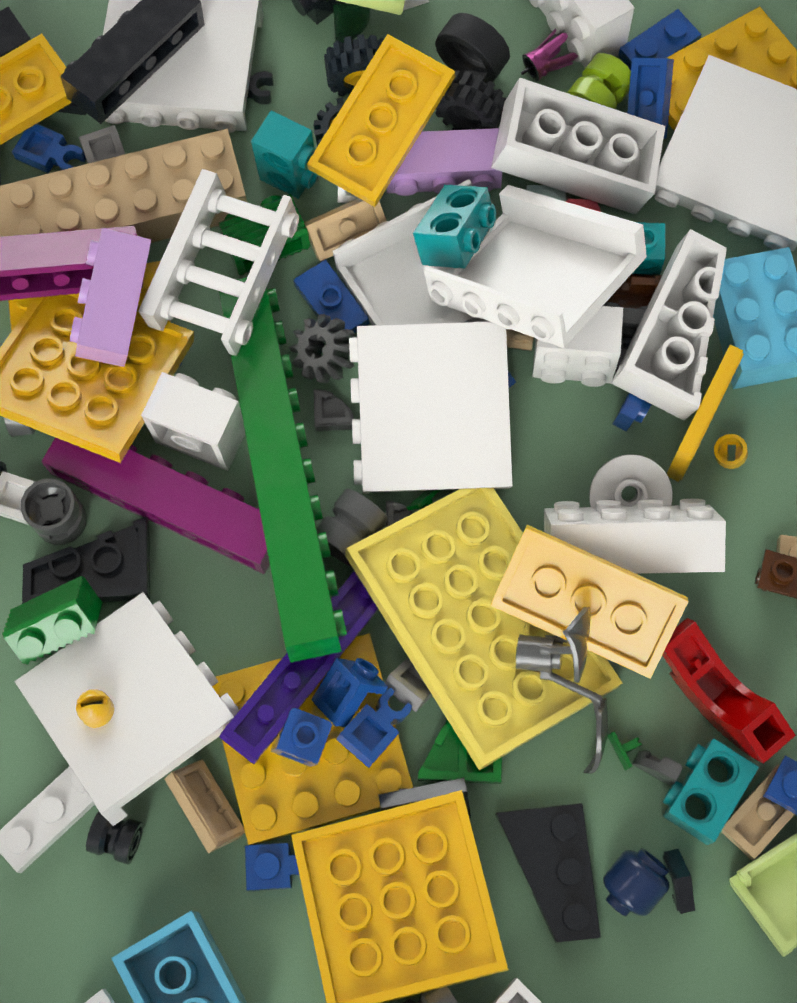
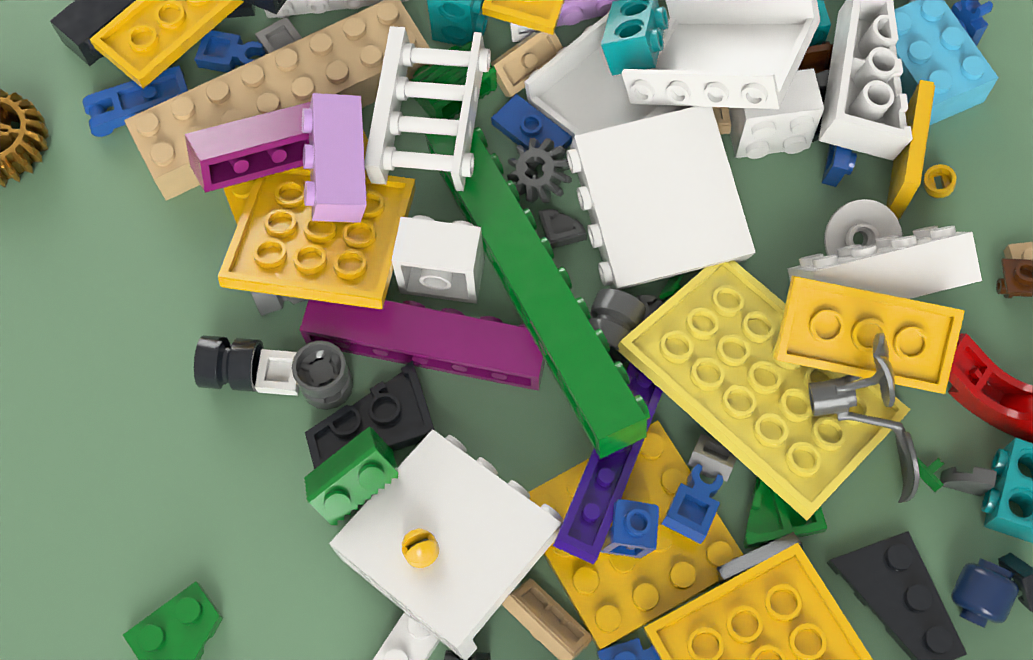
camera: 15 degrees left, 5 degrees down
blue bracket [311,658,388,727] -> none

